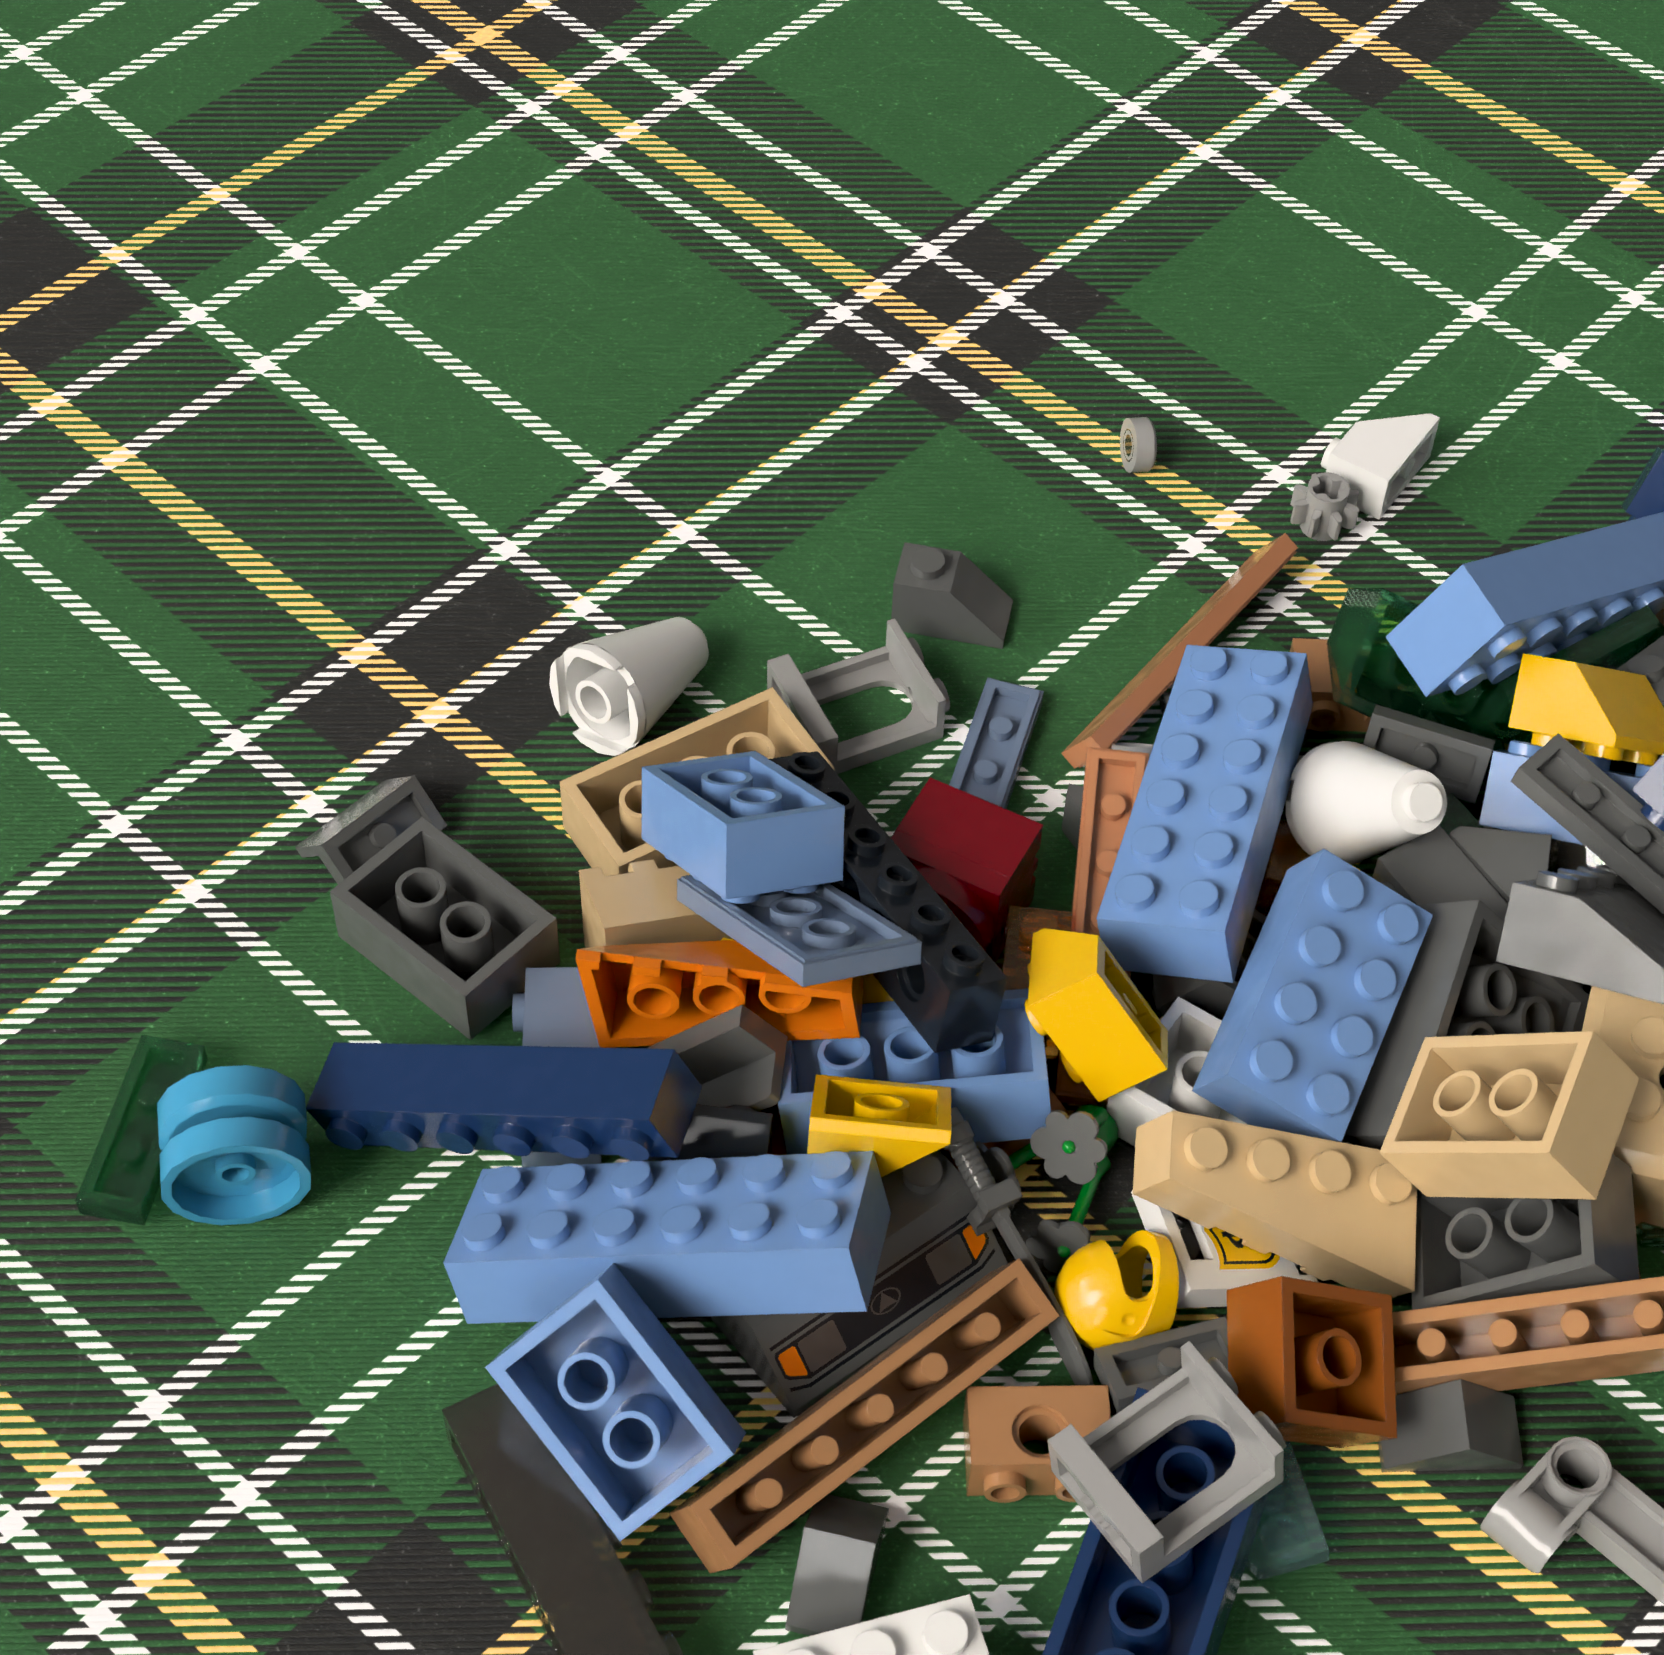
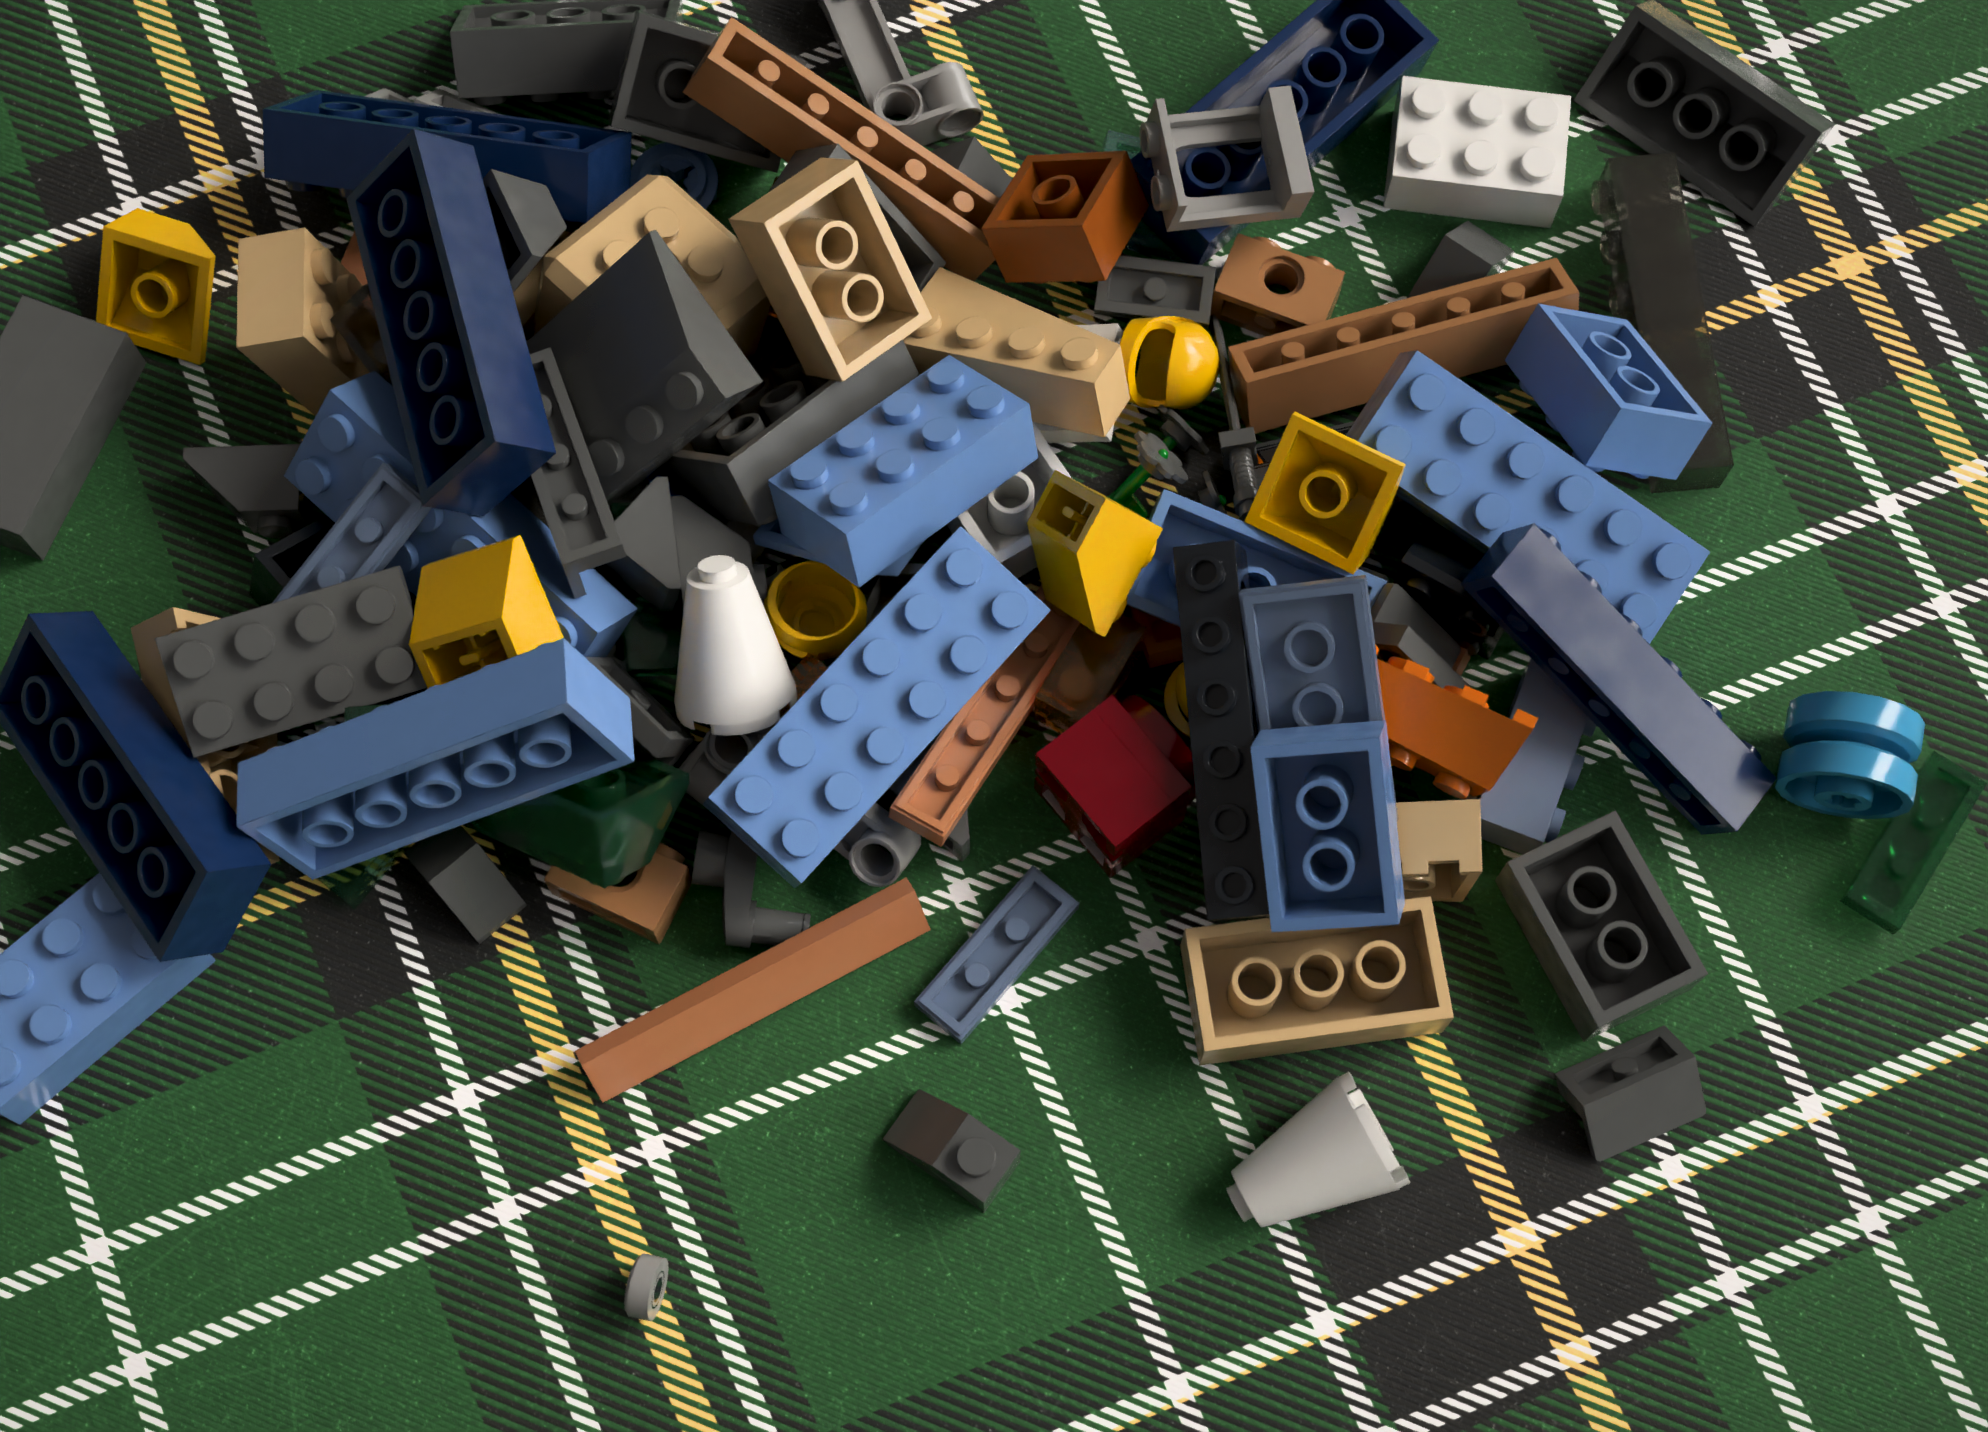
camera: 155 degrees left, 20 degrees up
light grey panel [767,618,950,774] -> none
light grey gear [1290,472,1359,541] -> none
white slope [1321,413,1440,520] -> none

